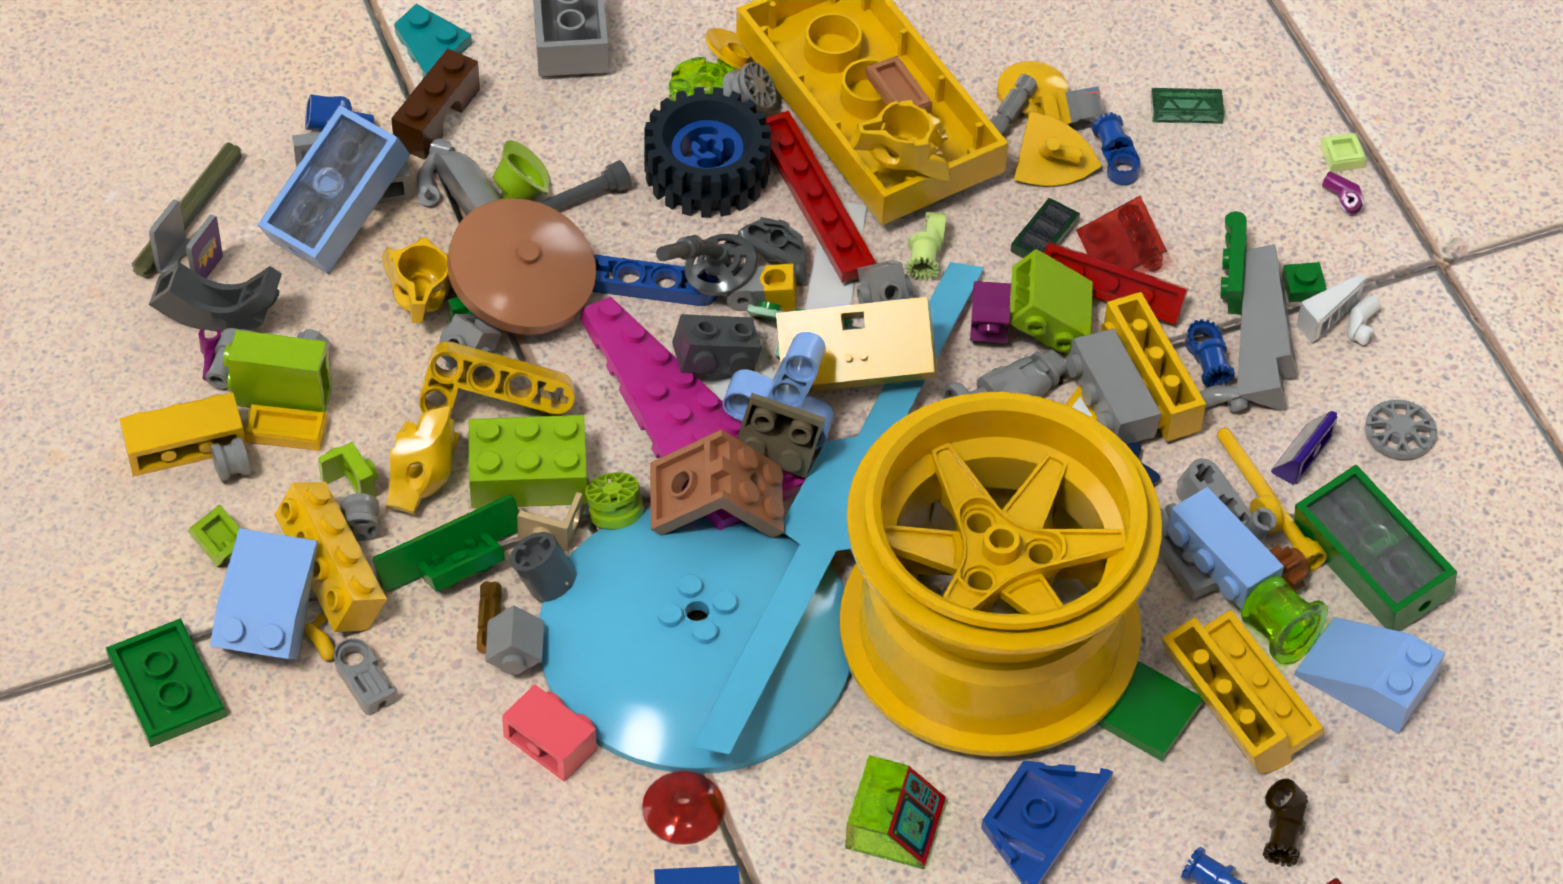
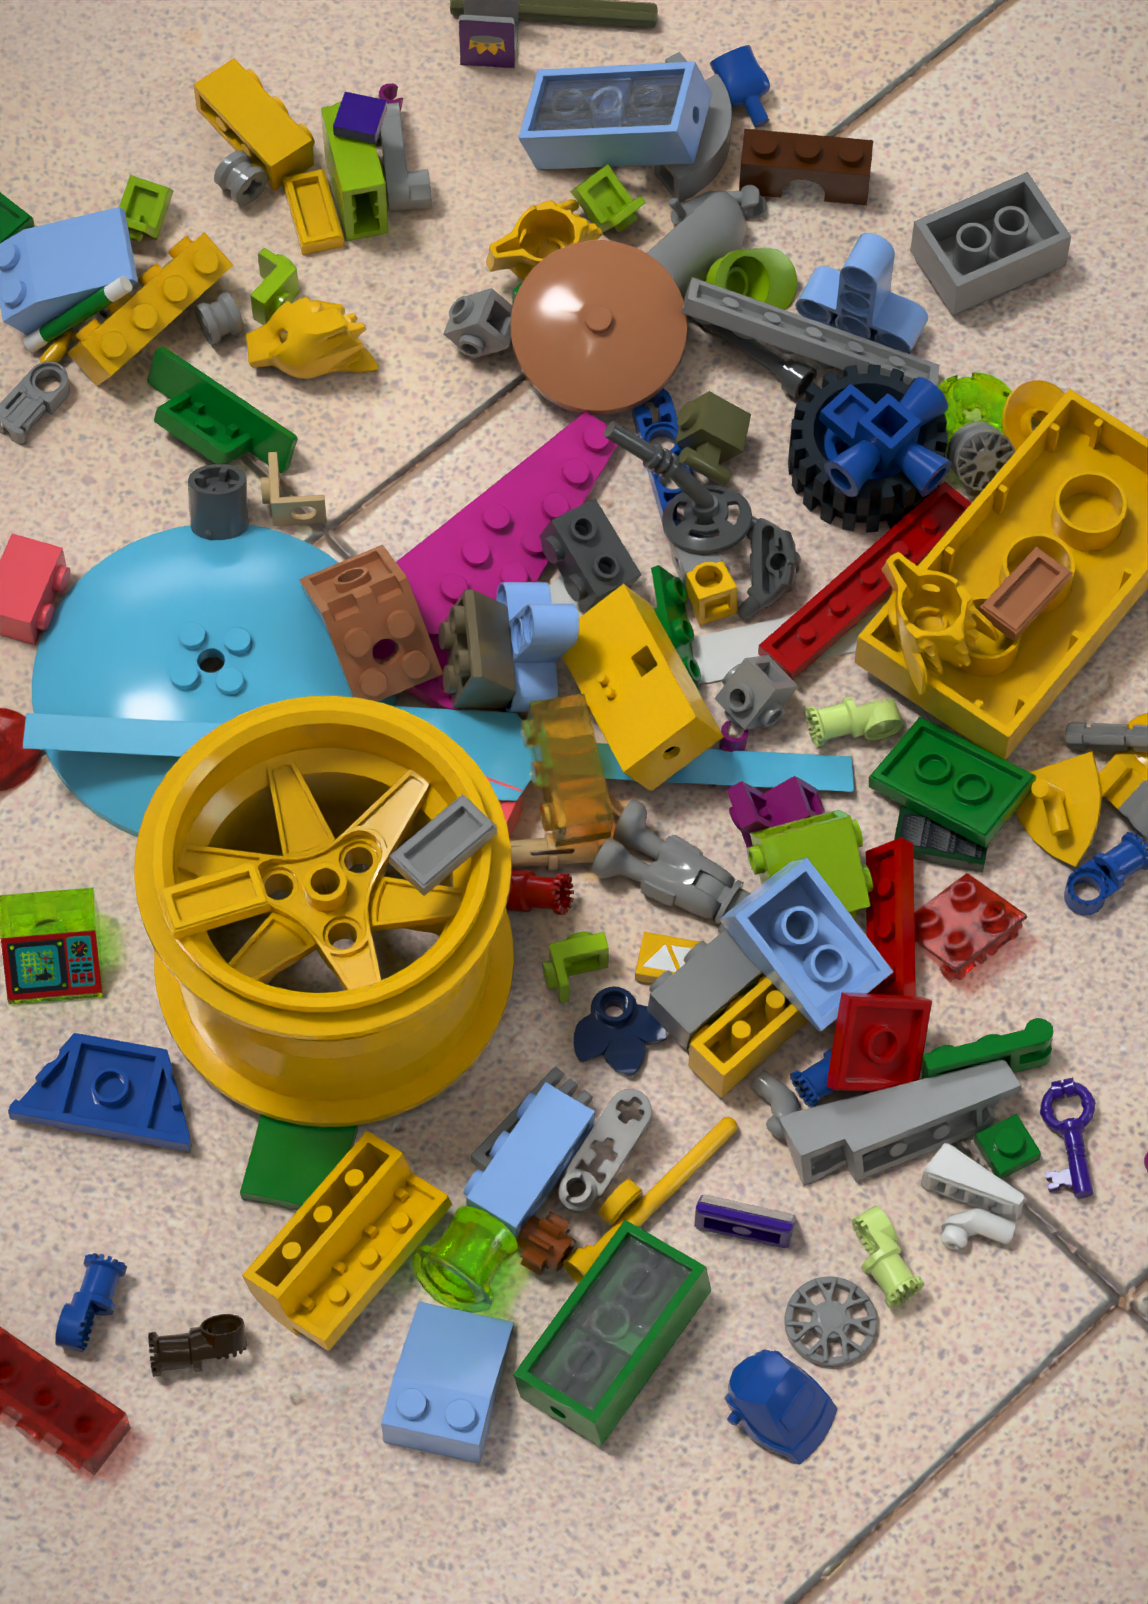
camera: 70 degrees right, 10 degrees up
dark grey arch [149,262,282,333] -> none
teal wing [394,3,472,78] -> none
yellow beam [419,341,575,414] -> none
lime brick [469,415,587,508] -> none
pearl gold axle [476,581,502,654] -> none
light grey brick [485,605,544,676] -> none
lime wheel [585,472,644,529] -> none
none -> green bar [23,276,132,353]
none -> yellow tile [159,861,271,940]
none -> dark purple tile [333,91,387,144]
none -> light grey tile [389,794,497,896]
none -> clear yellow brick [521,694,614,847]
none -> lime bracket [570,164,646,233]
none -> olive brick [675,391,751,486]
none -> light grey plate [681,277,940,386]
none -> light blue slope [719,858,893,1031]
none -> blue helmet [725,1349,837,1465]
none -> light blue beam [795,233,928,354]
none -> blue brick [819,377,952,497]
none -> red tile [826,992,932,1092]
none -> yellowish green connector [852,1205,925,1308]
none -> green tile [868,717,1036,848]
none -> dark purple piece [1040,1077,1096,1198]

